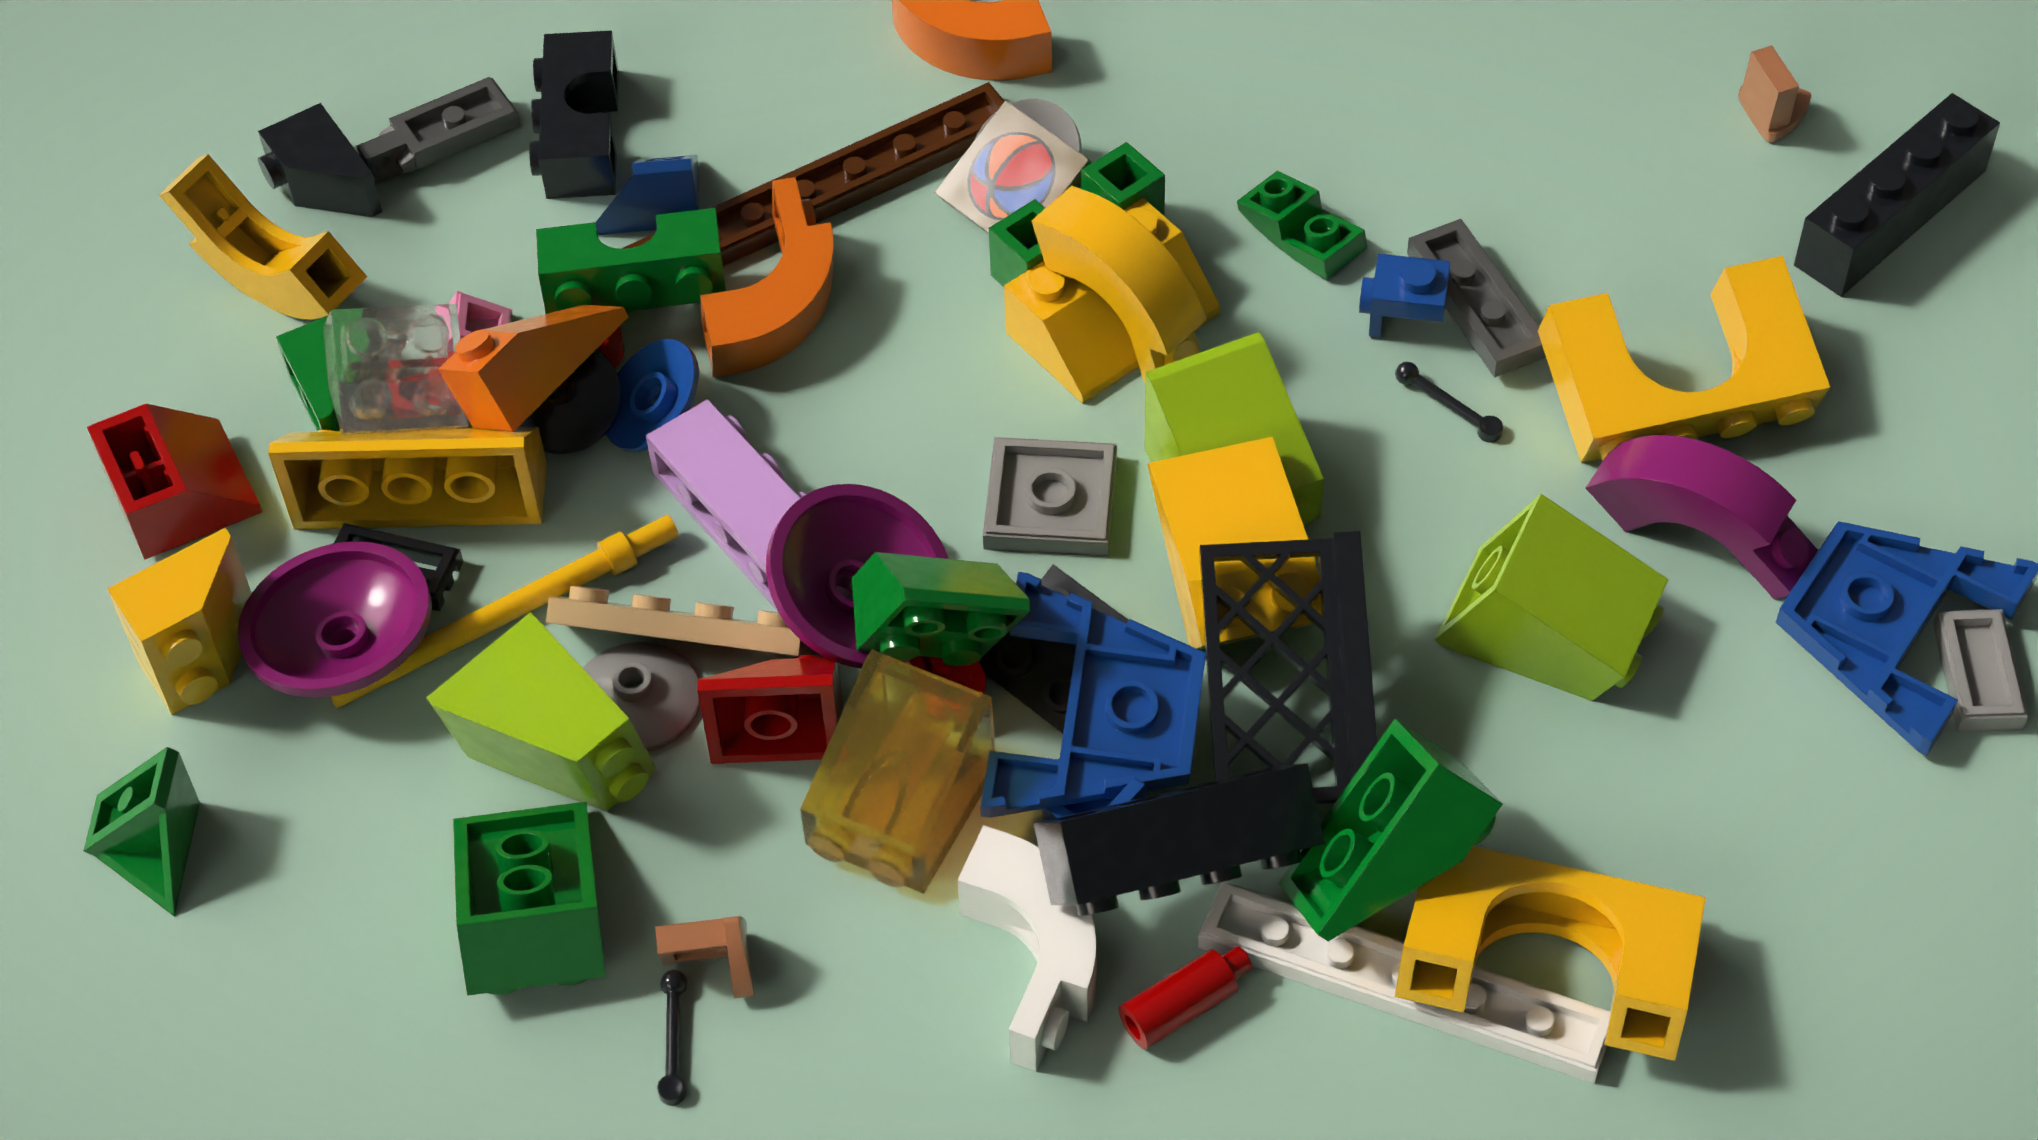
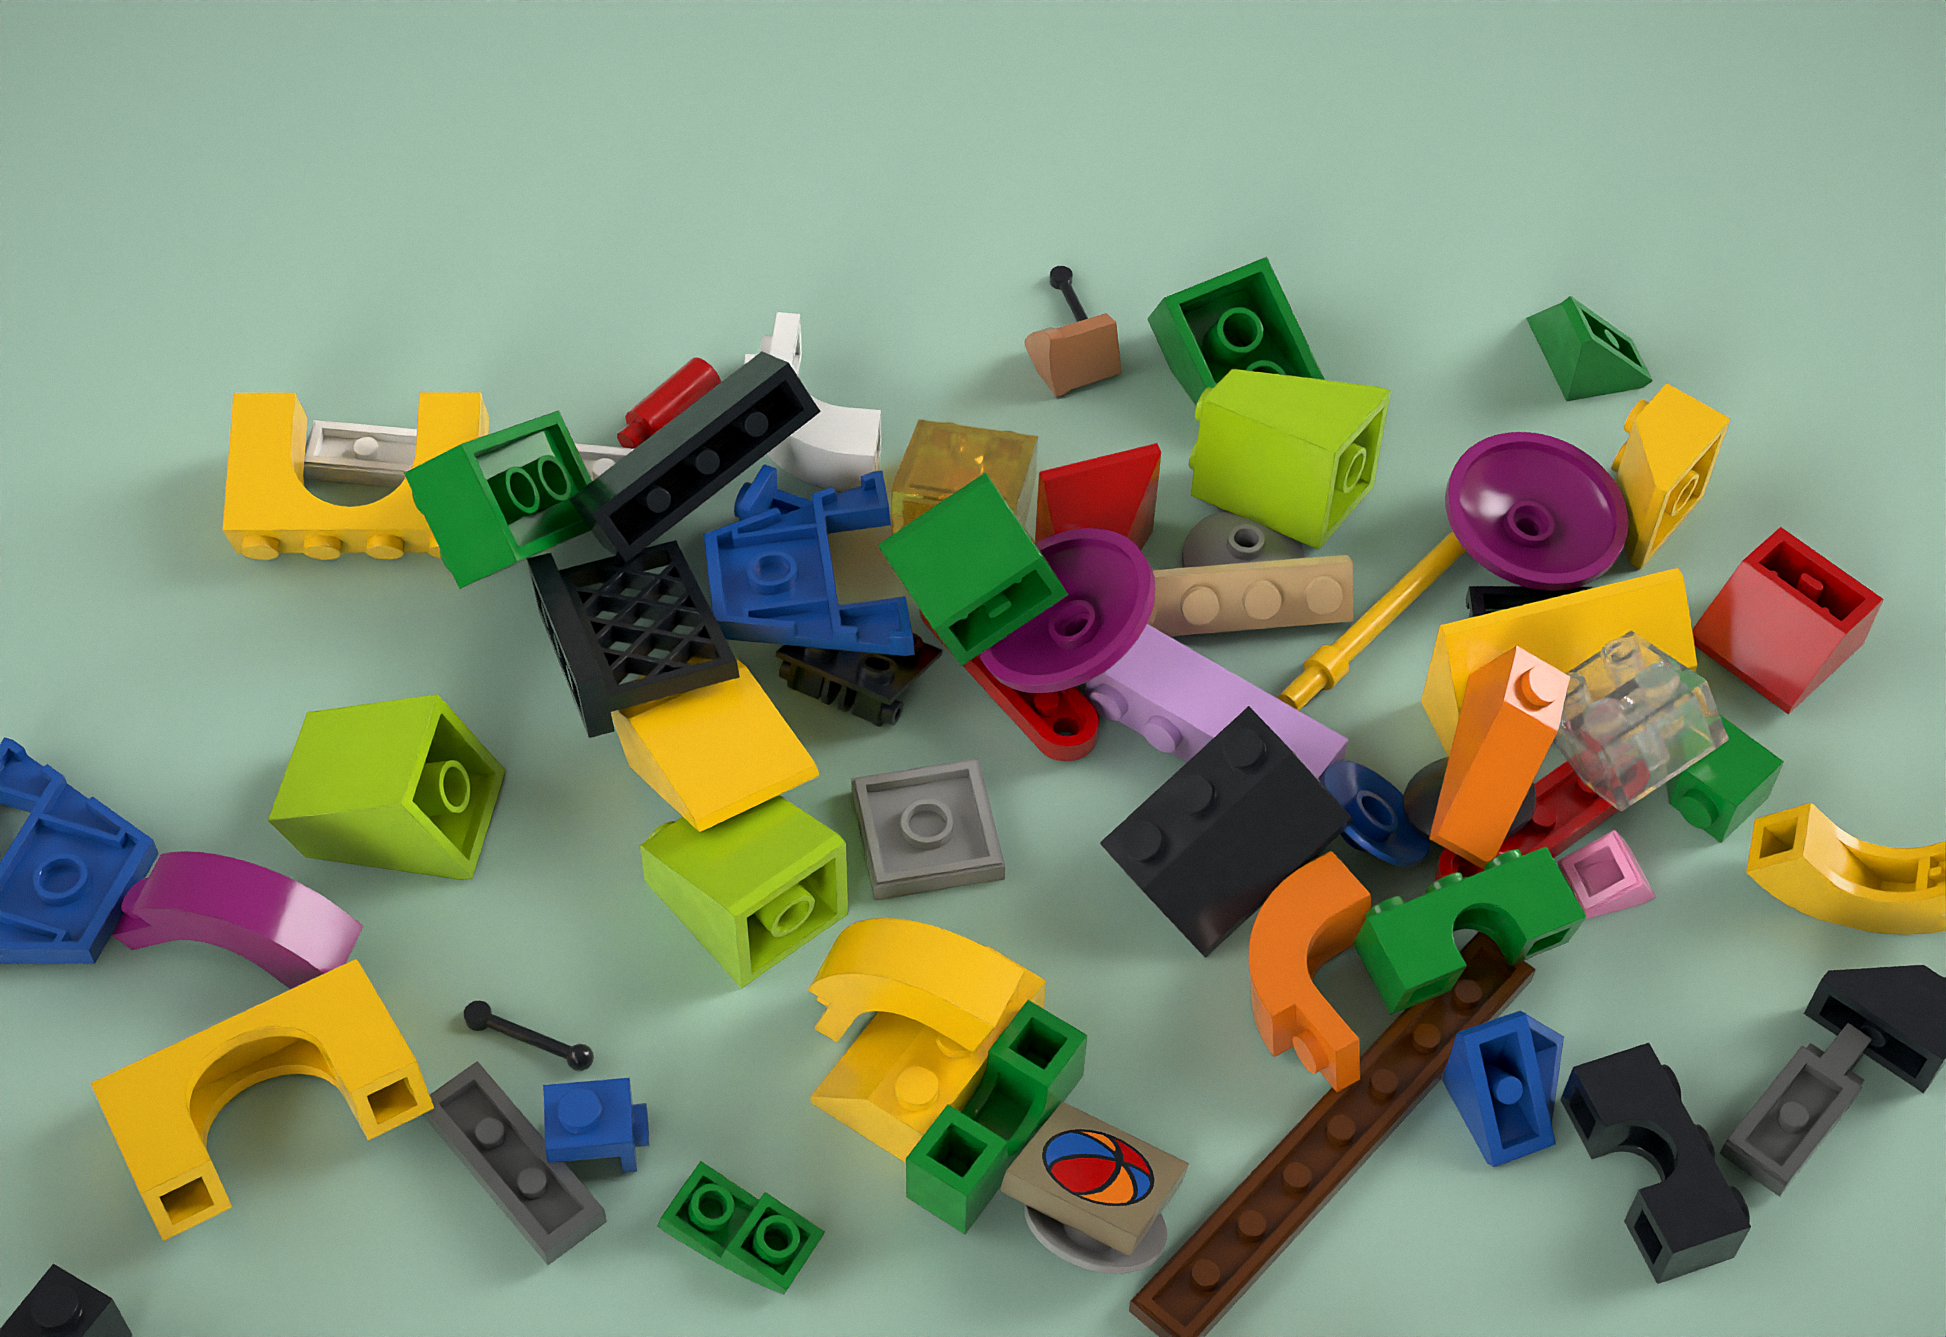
camera: 160 degrees right, 0 degrees up
none -> black slope [1100,706,1354,958]

